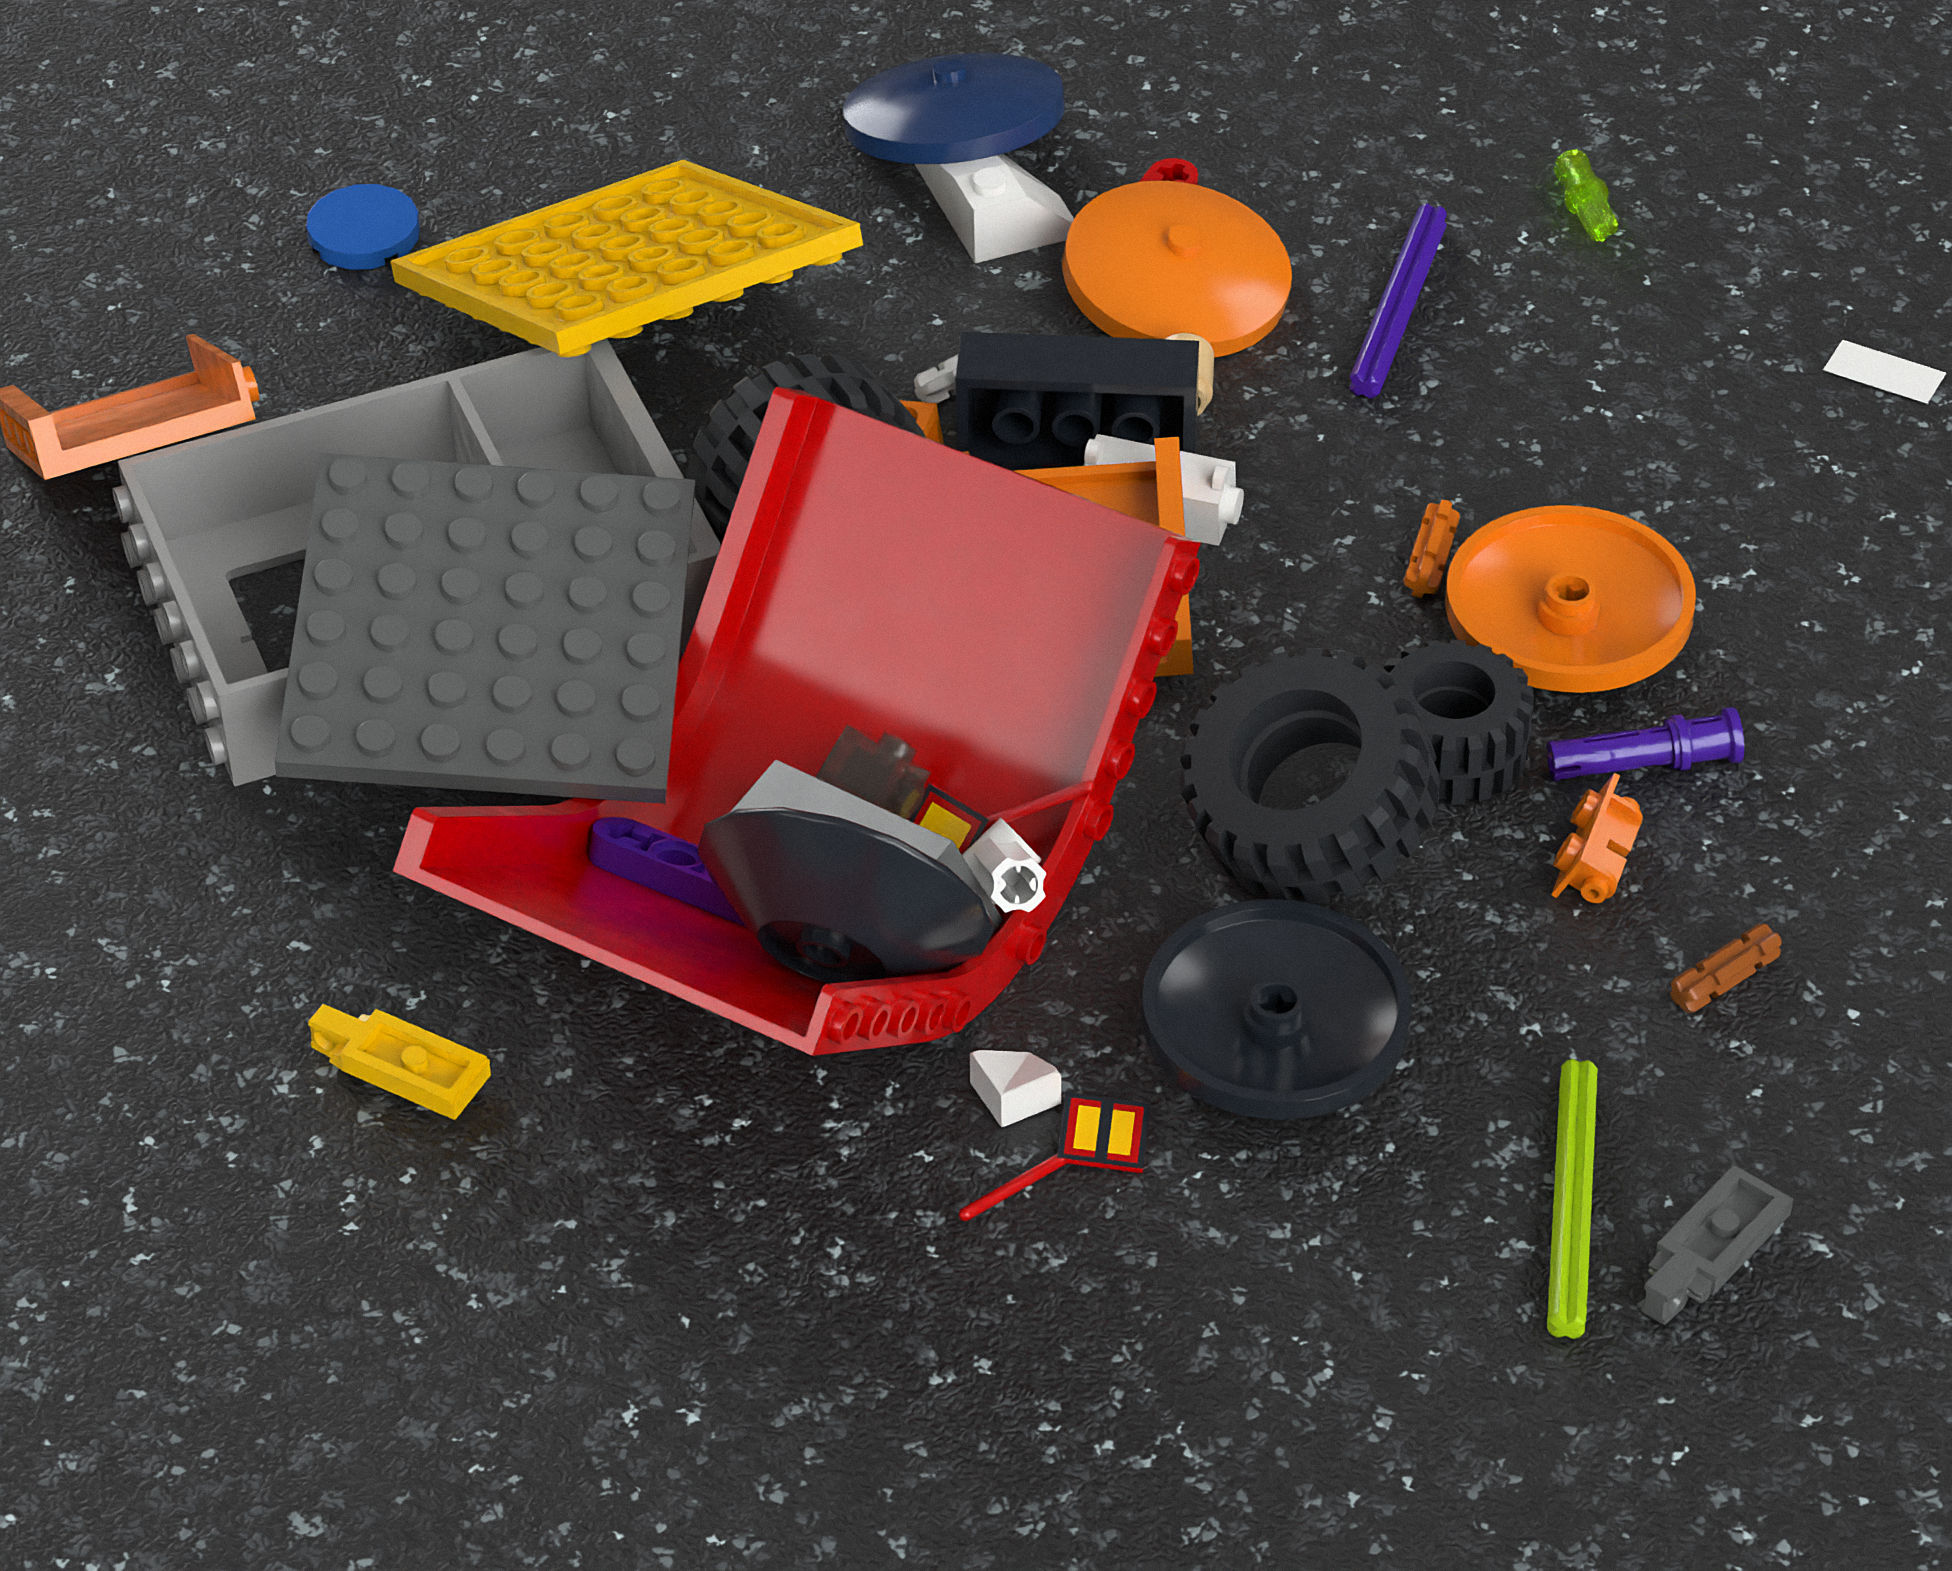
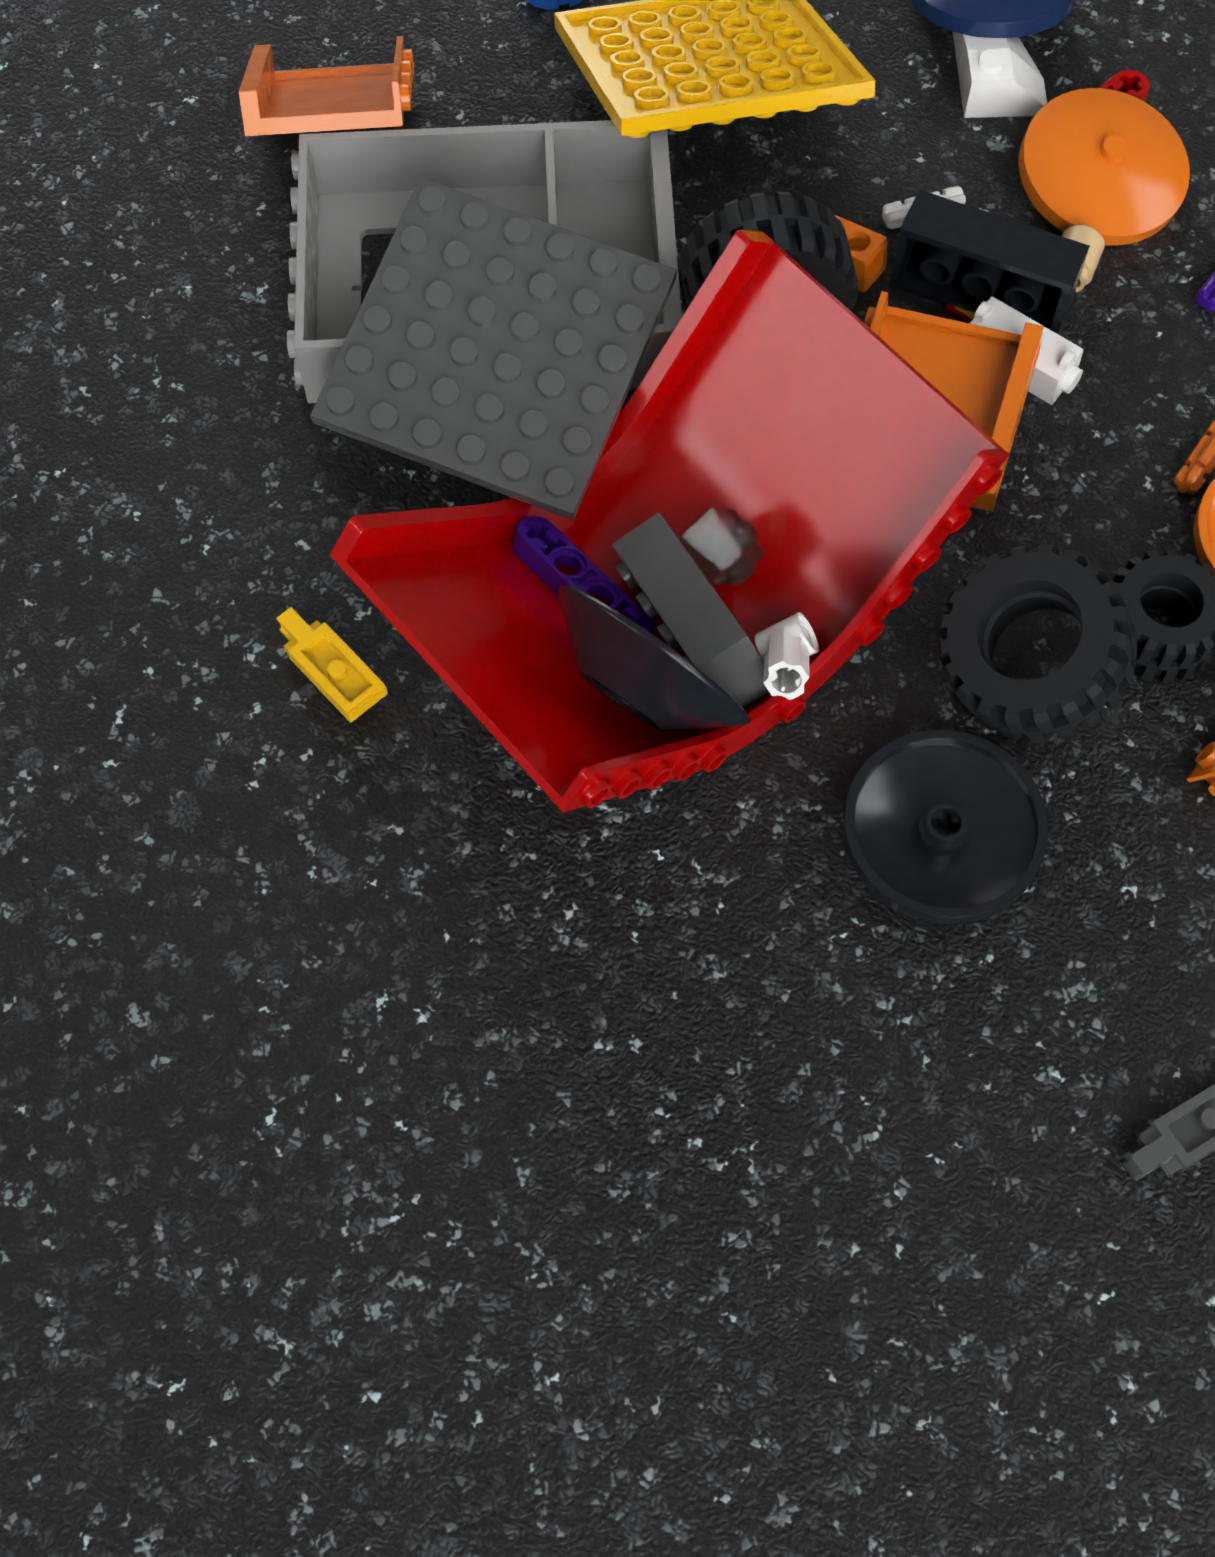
camera: 20 degrees right, 20 degrees up
piece [909,780,1095,855] -> none
piece [959,1092,1151,1221] -> none
white slope [970,1050,1061,1128] -> none
lime axle [1547,1059,1598,1339] -> none

